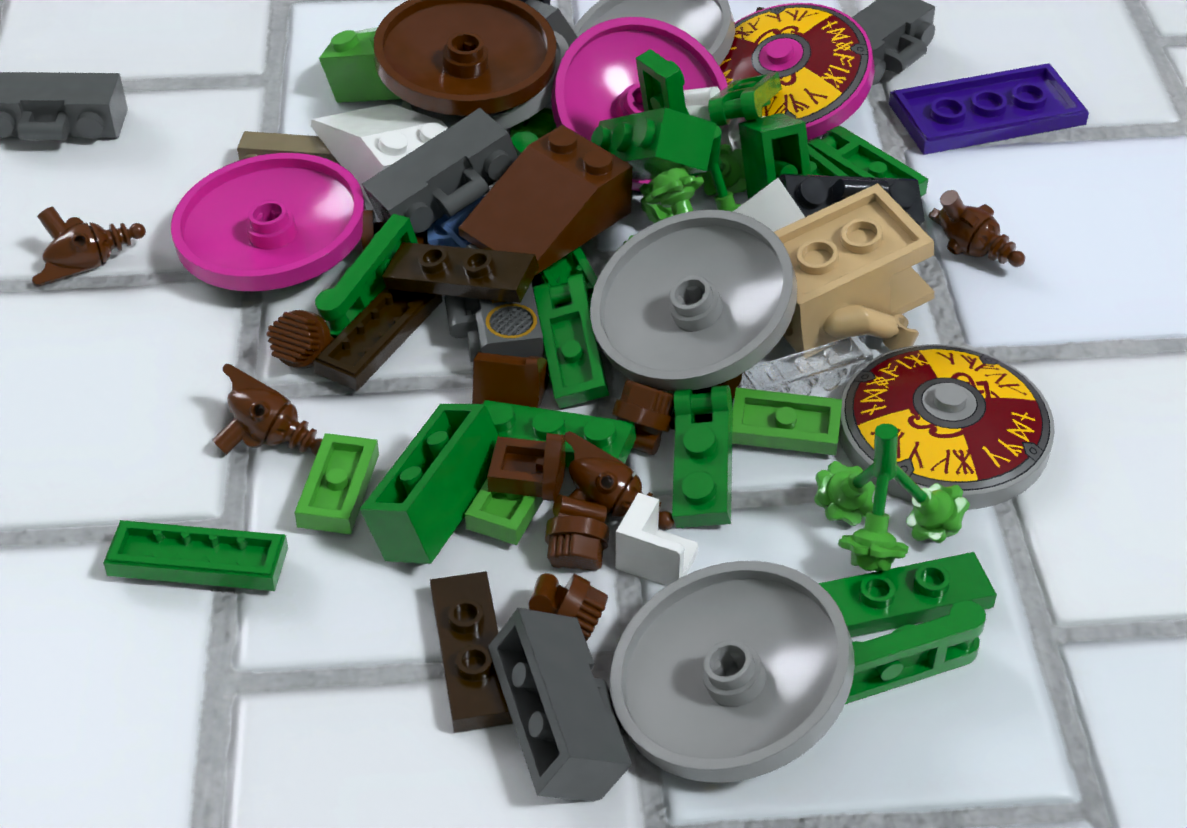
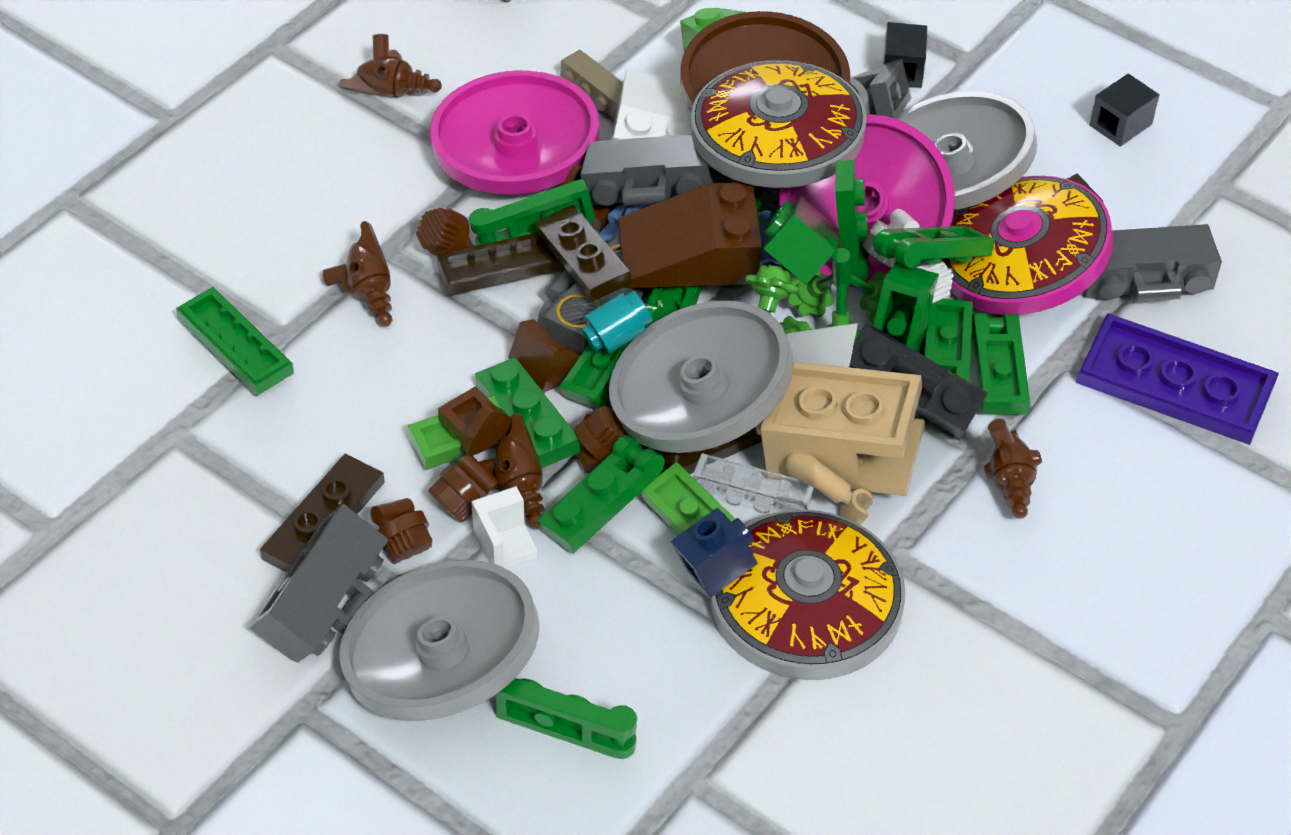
camera: 40 degrees right, 5 degrees up
bright green plate [294,433,379,534] -> none
green brick [360,404,499,564] -> none
bright green plant [814,424,970,571] -> none
green plate [819,552,997,637] -> none
none -> teal brick [581,291,653,355]
none -> dark blue brick [670,507,758,598]
none -> dish [691,60,867,188]

